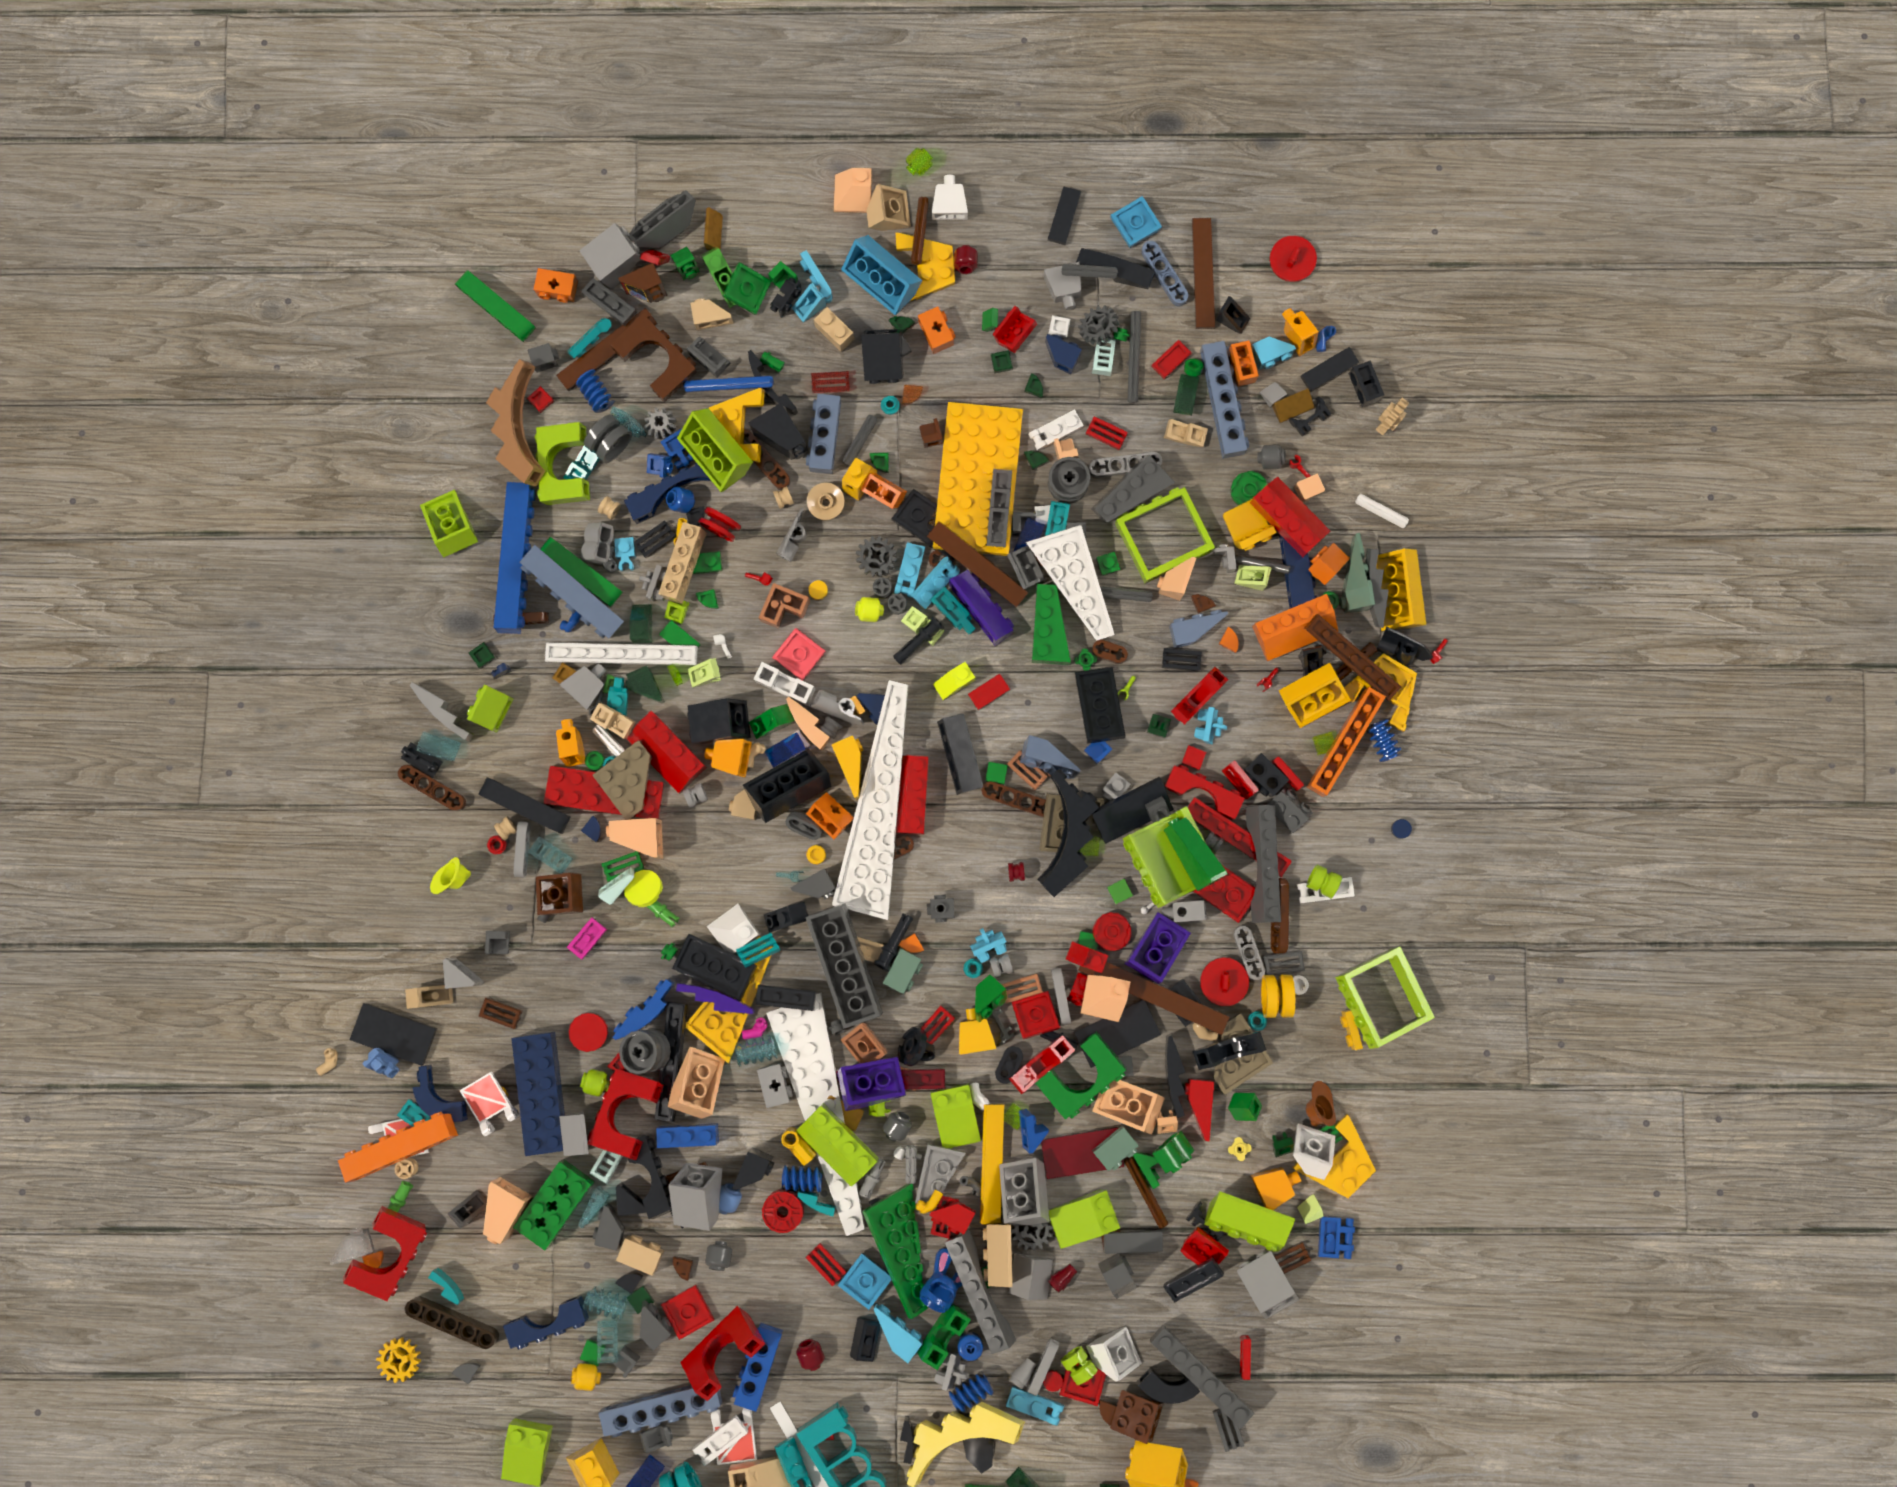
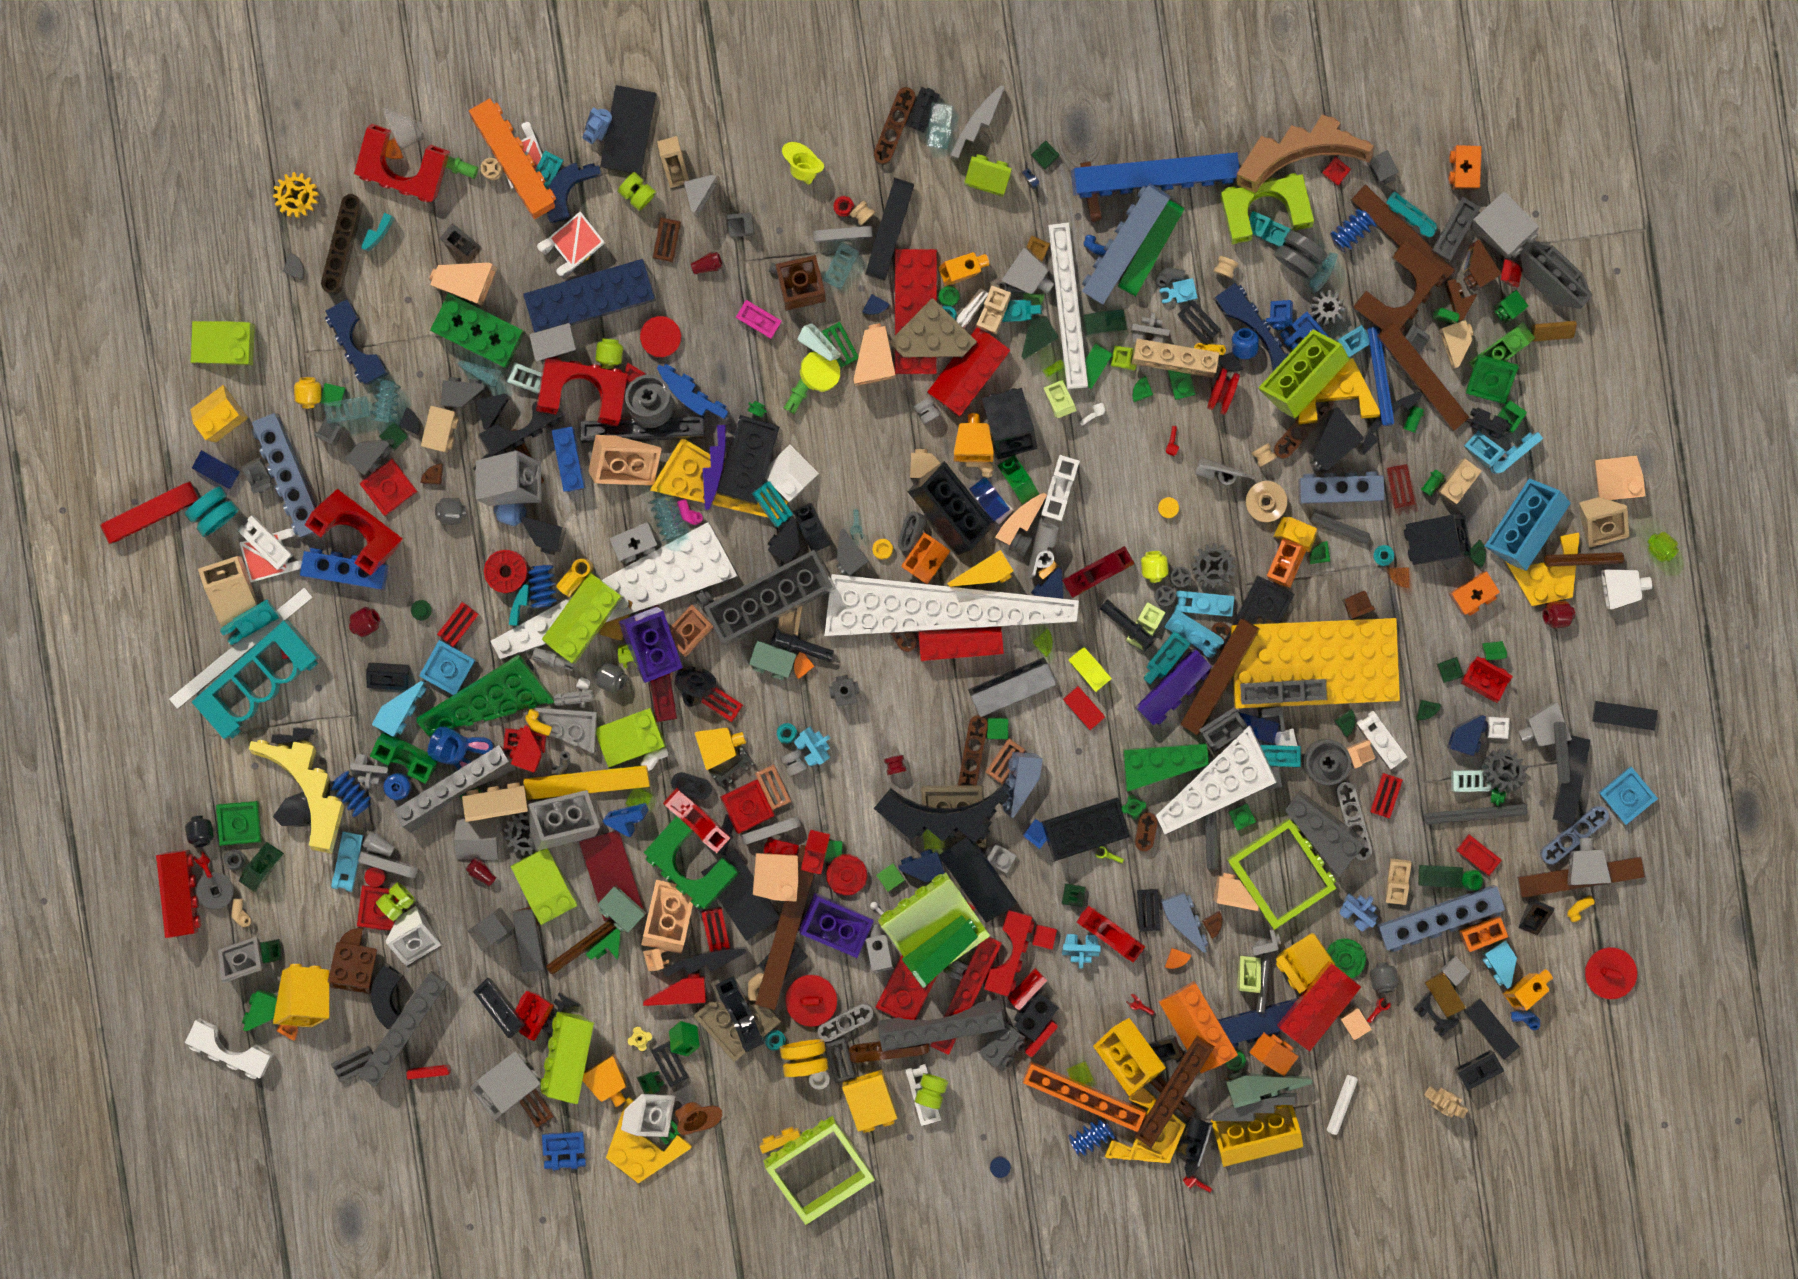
camera: 85 degrees right, 5 degrees up
tan arm [316,1048,338,1076] -> none
lime slope [420,489,478,558] -> none
green beam [455,270,536,342] -> none
light grey brick [581,522,614,564] -> none
black tile [756,985,816,1011] -> none
nougat brick [759,583,810,628] -> none
coral tile [772,628,826,681] -> none
green slope [975,975,1007,1022] -> none
dark grey tile [1145,796,1171,823] -> none
green brick [1152,1131,1194,1173] -> none
yellowish green slope [1297,1194,1324,1224] -> none
none -> dark green plate [411,600,432,621]
none -> lime wheel [617,172,656,211]
none -> black tile [651,1040,689,1087]
none -> dark red cone [691,251,723,275]
none -> red tile [701,907,730,951]
none -> black slope [767,517,801,564]
none -> yellow slope [842,1069,898,1133]
none -> dark blue slope [898,849,945,882]
none -> clear neon green tile [1033,628,1053,657]
none -> dark red arch [1062,546,1135,598]
none -> medium azure slope [1337,325,1369,357]
none -> medium blue hips [1339,893,1378,932]
none -> reddish brown tile [1376,323,1469,431]
none -> green pin [1420,469,1445,497]
none -> green tile [1432,307,1460,325]
none -> reddish brown slope [1444,279,1477,323]
none -> light grey torso [1567,838,1611,885]
none -> yellow arm [1567,895,1595,922]

